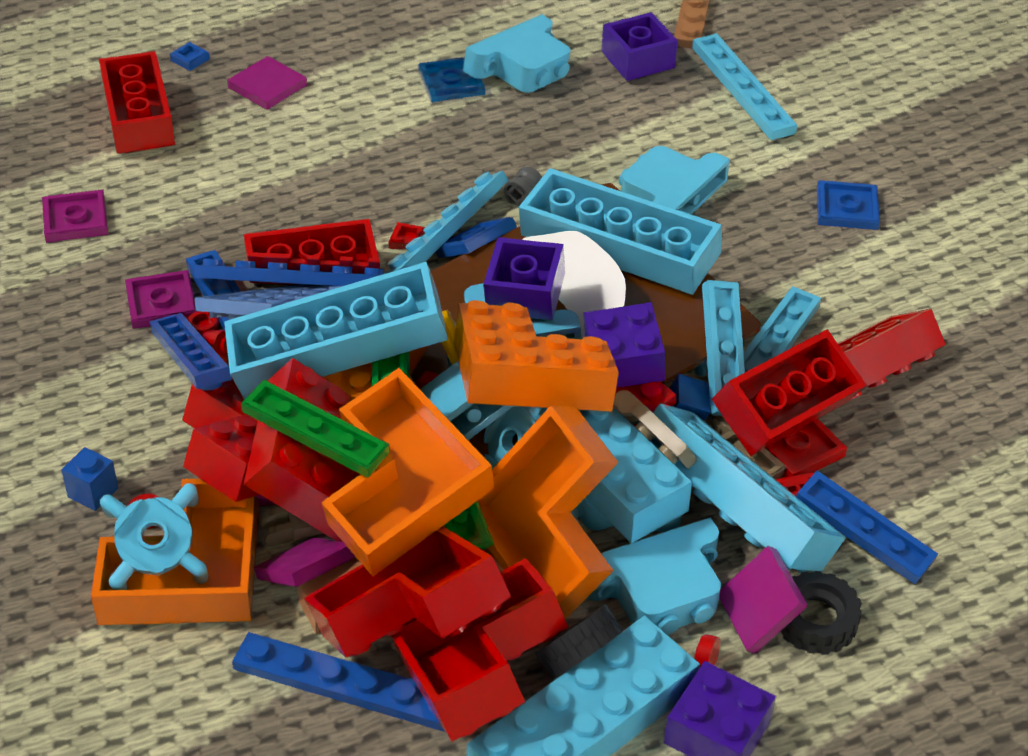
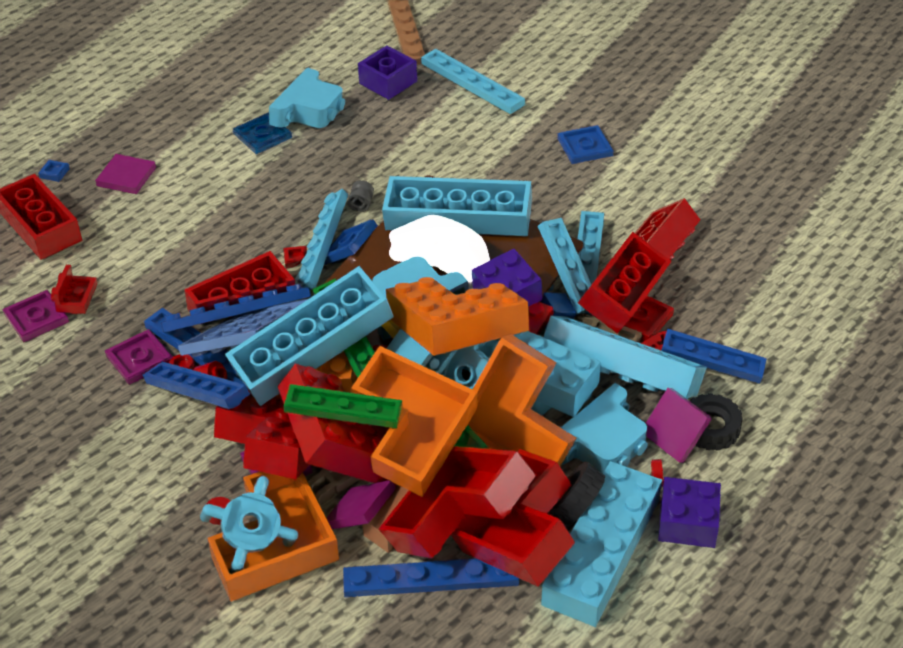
camera: 20 degrees left, 0 degrees up
blue brick [61,447,118,511] -> none
dark purple brick [483,237,565,320] -> none
dark tan hinge [613,390,697,469] -> none
medium azure brick [619,146,730,214] -> none
none -> red bracket [51,264,98,314]

